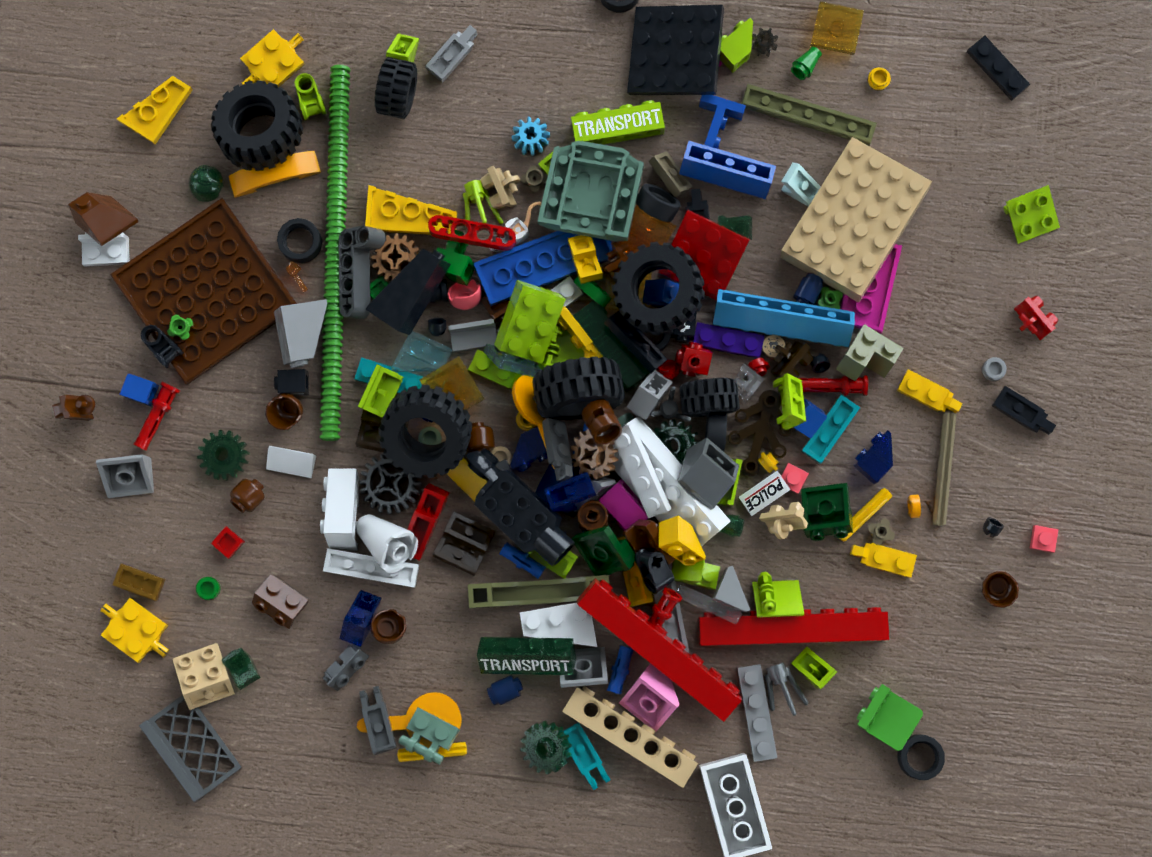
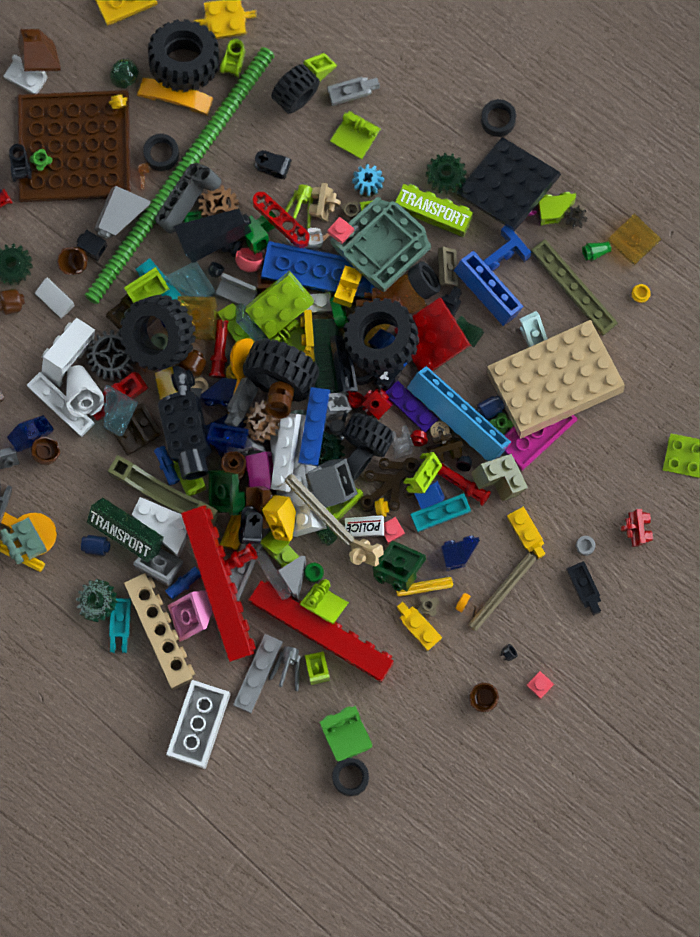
camera: 30 degrees right, 5 degrees down
yellow wing [365,185,458,235] -> none
none -> clear light blue wing [104,385,138,436]
none -> yellow plate [109,95,127,109]
none -> red pin [209,320,229,378]
none -> black piece [255,150,292,179]
none -> dark tan axle [285,474,354,546]
none -> blue plate [298,387,330,466]
none -> green tile [304,563,324,583]
none -> coral plate [327,217,354,244]
none -> lime hinge [330,111,381,159]
none -> clear green gear [426,153,467,194]

